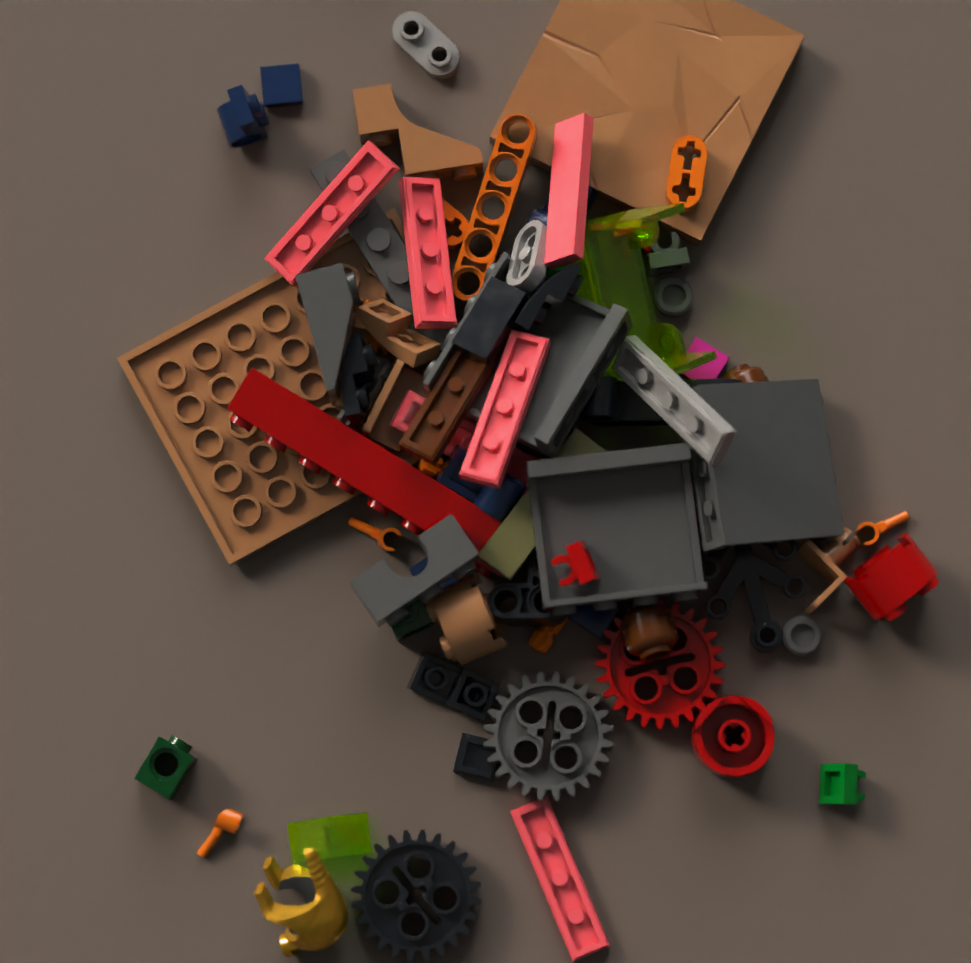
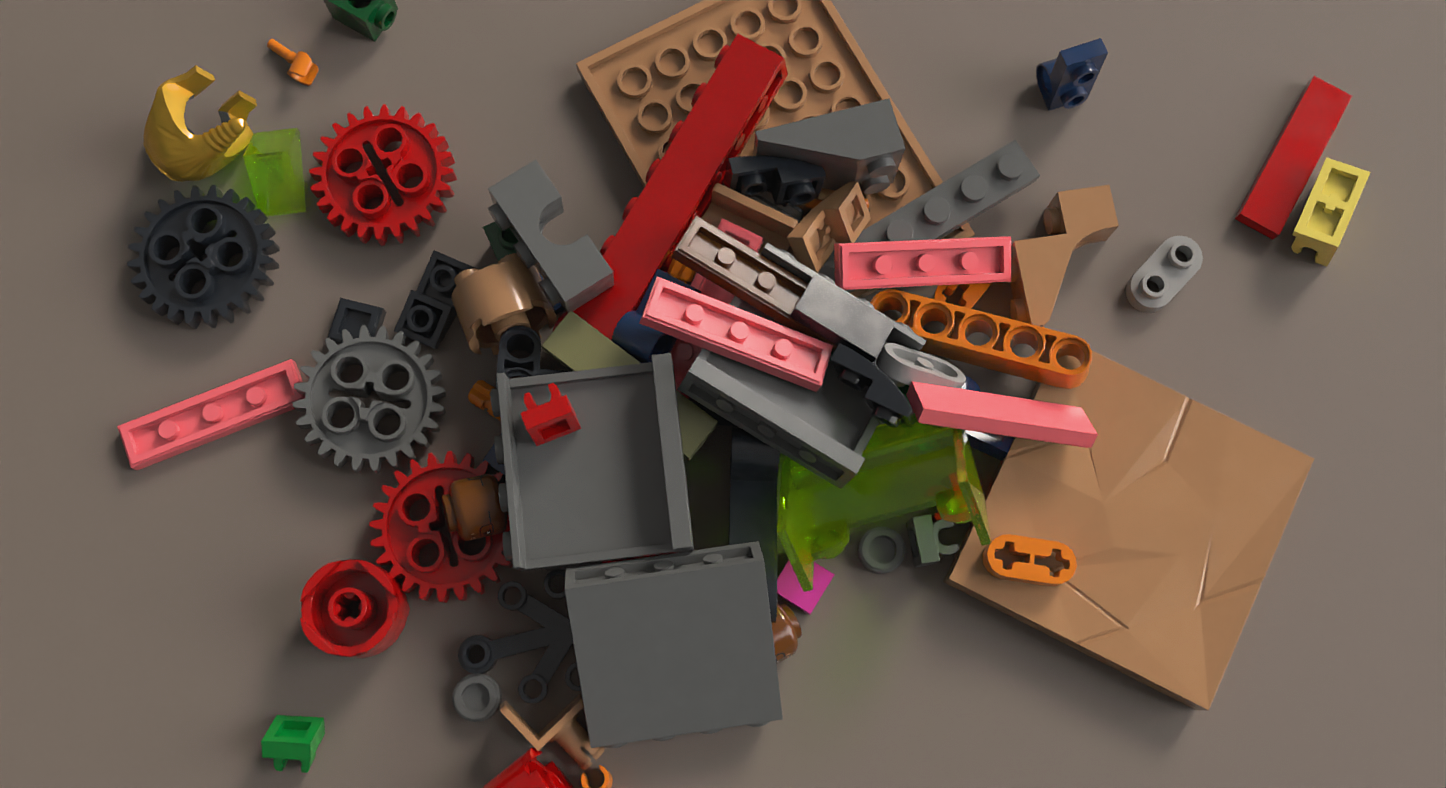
camera: 85 degrees right, 5 degrees down
dark blue tile [260,63,303,108] -> none
coral tile [264,141,400,286] -> none
orange hand [348,516,402,552] -> none
light grey tile [611,335,736,465] -> none
none -> red gear [309,104,457,246]

